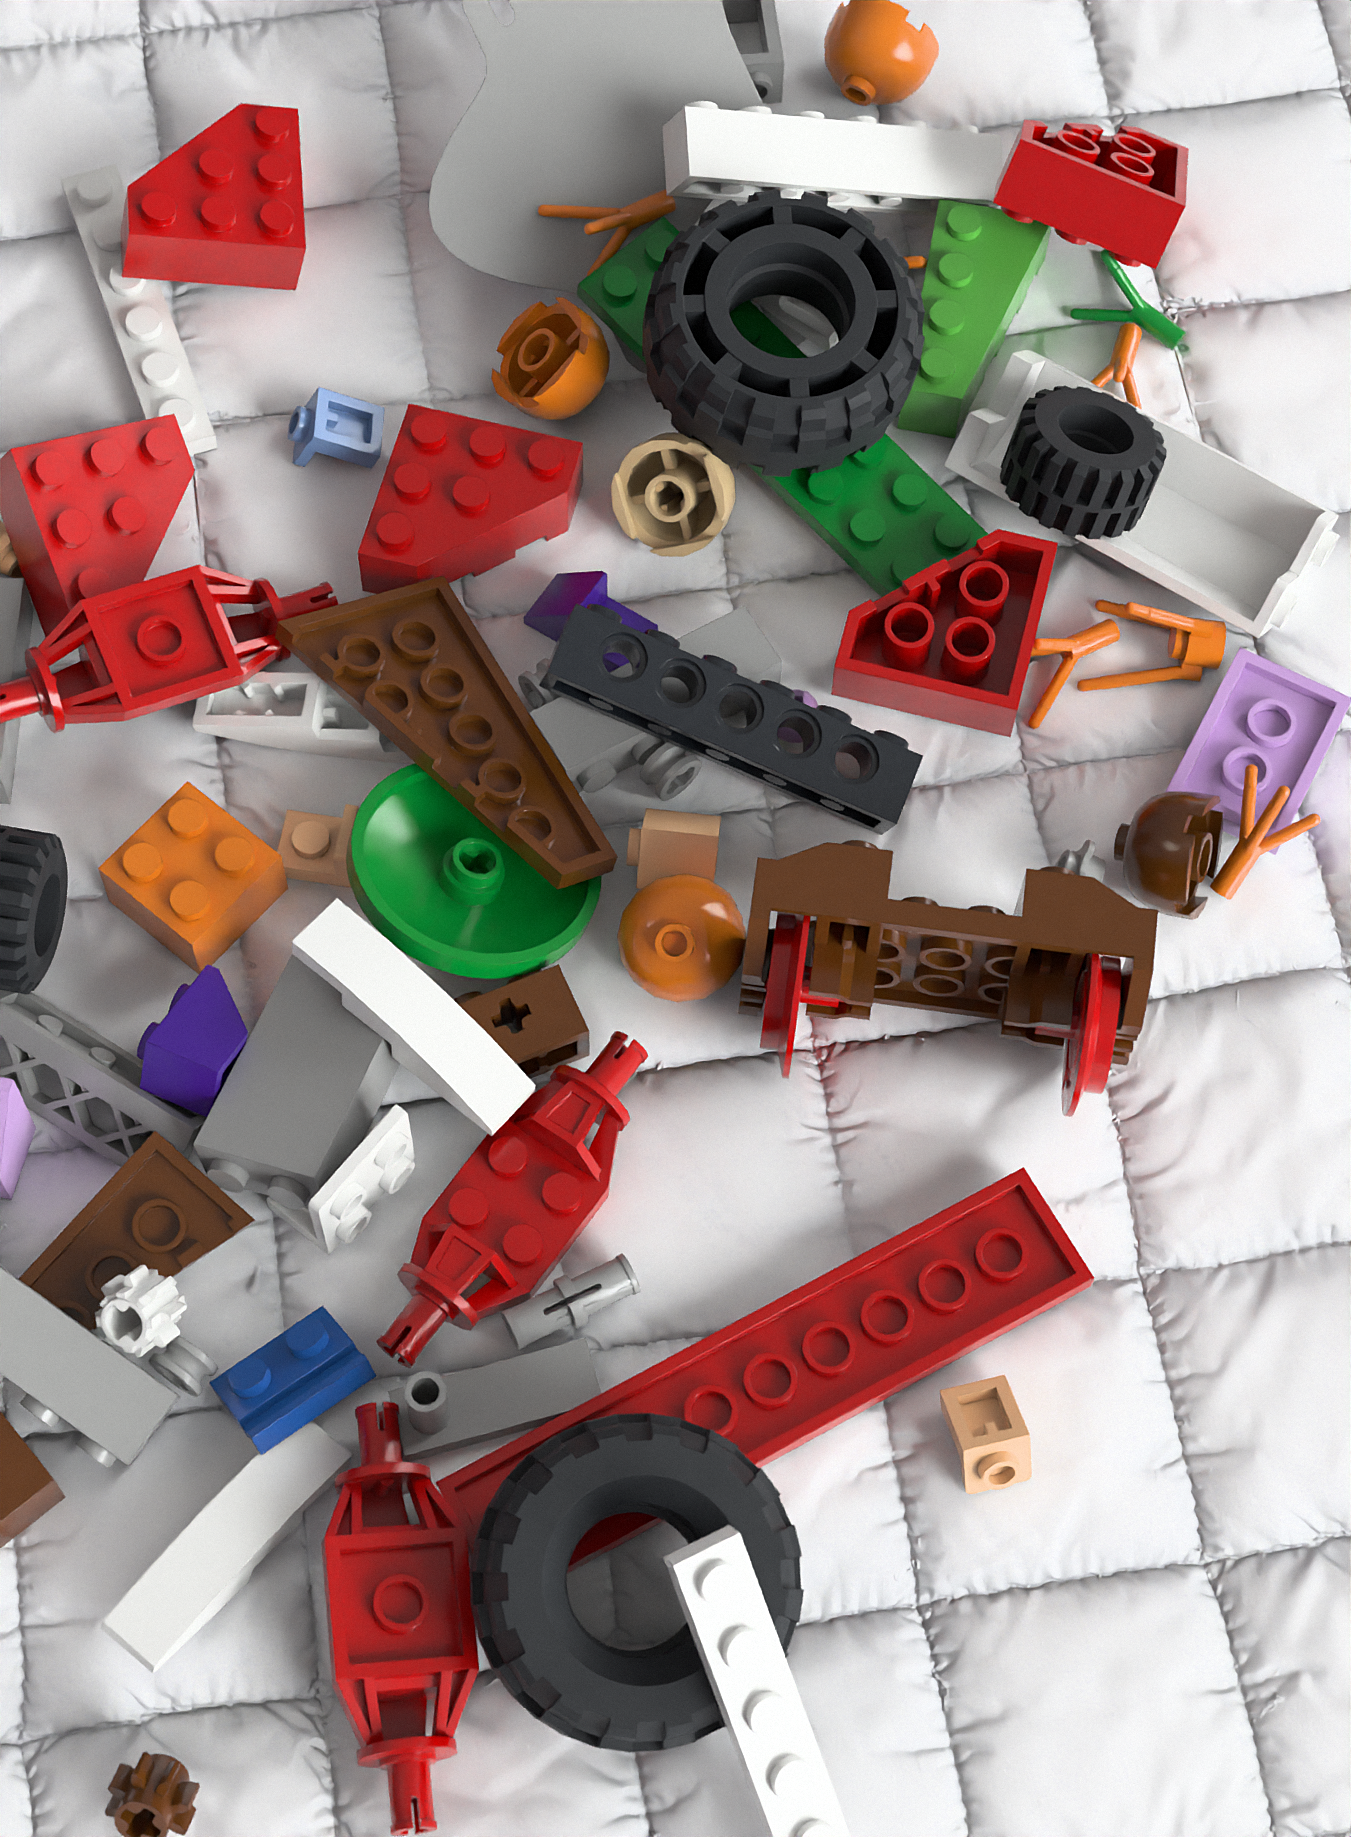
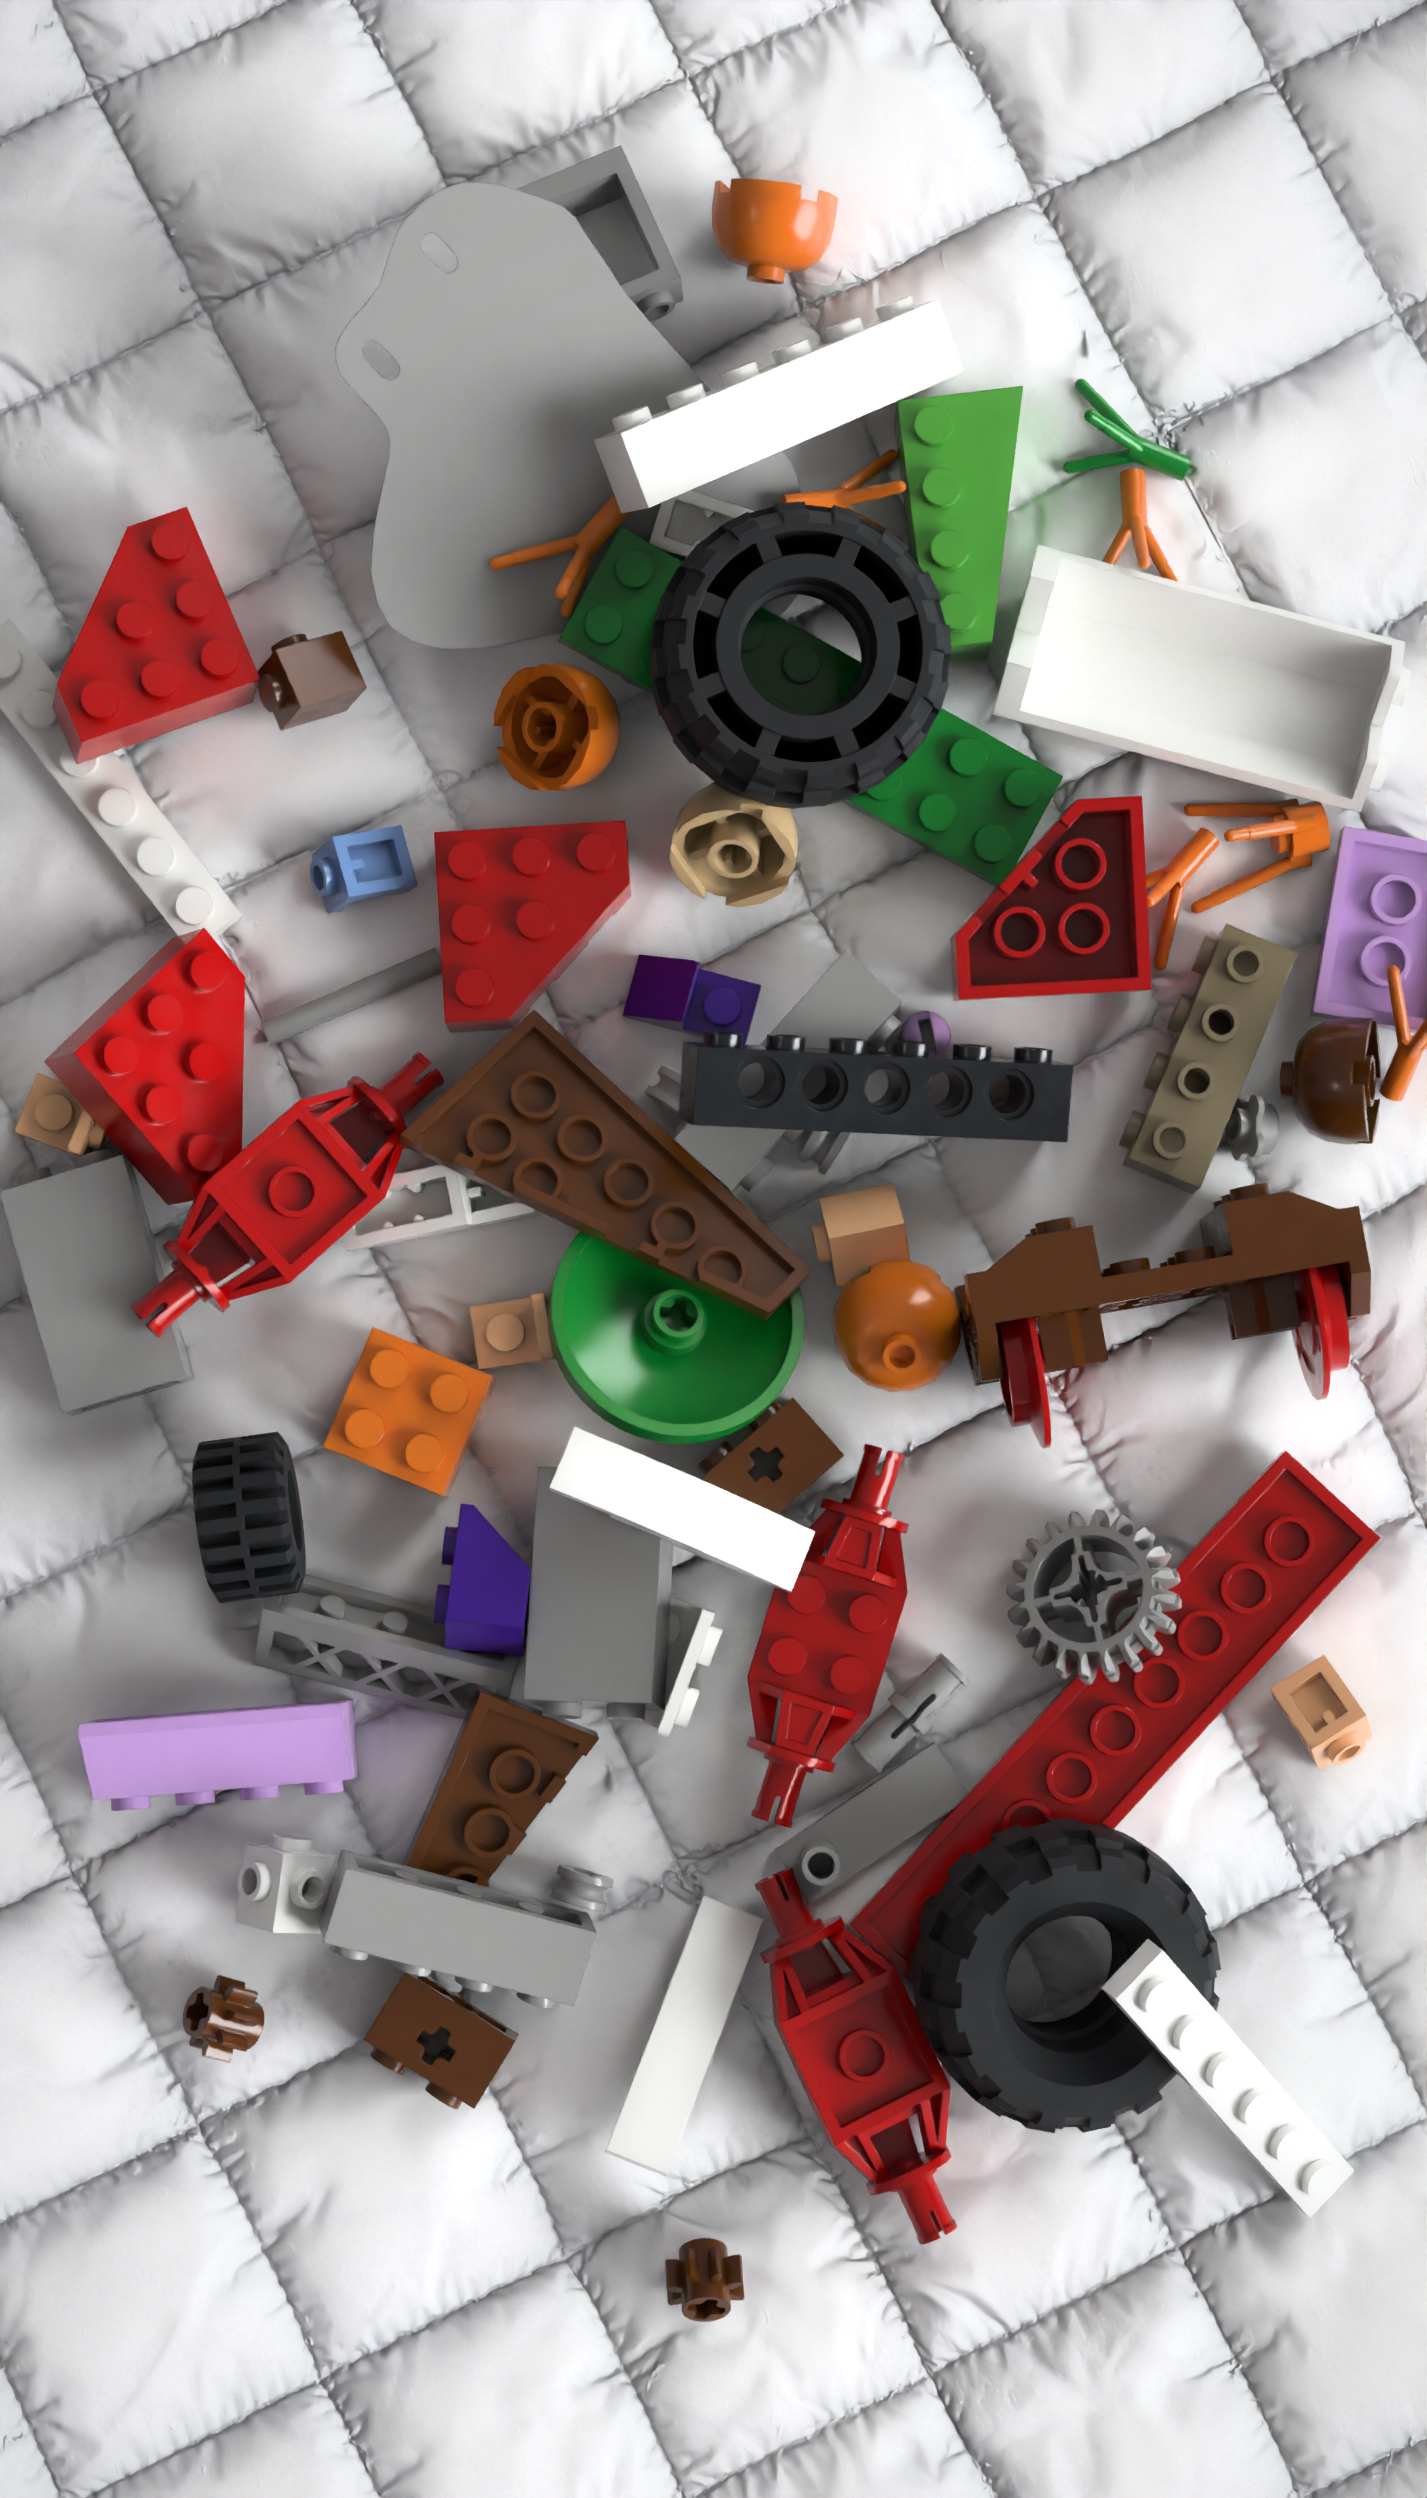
camera: 15 degrees left, 20 degrees up
white gear [95,1265,187,1357] -> none
blue plate [209,1305,376,1455] -> none
red brick [992,120,1189,269] -> none
black tyre [1000,386,1167,539] -> none
none -> brick [258,631,367,731]
none -> light grey bar [261,948,442,1046]
none -> light grey gear [1006,1509,1182,1685]
none -> dark tan brick [1119,924,1298,1194]

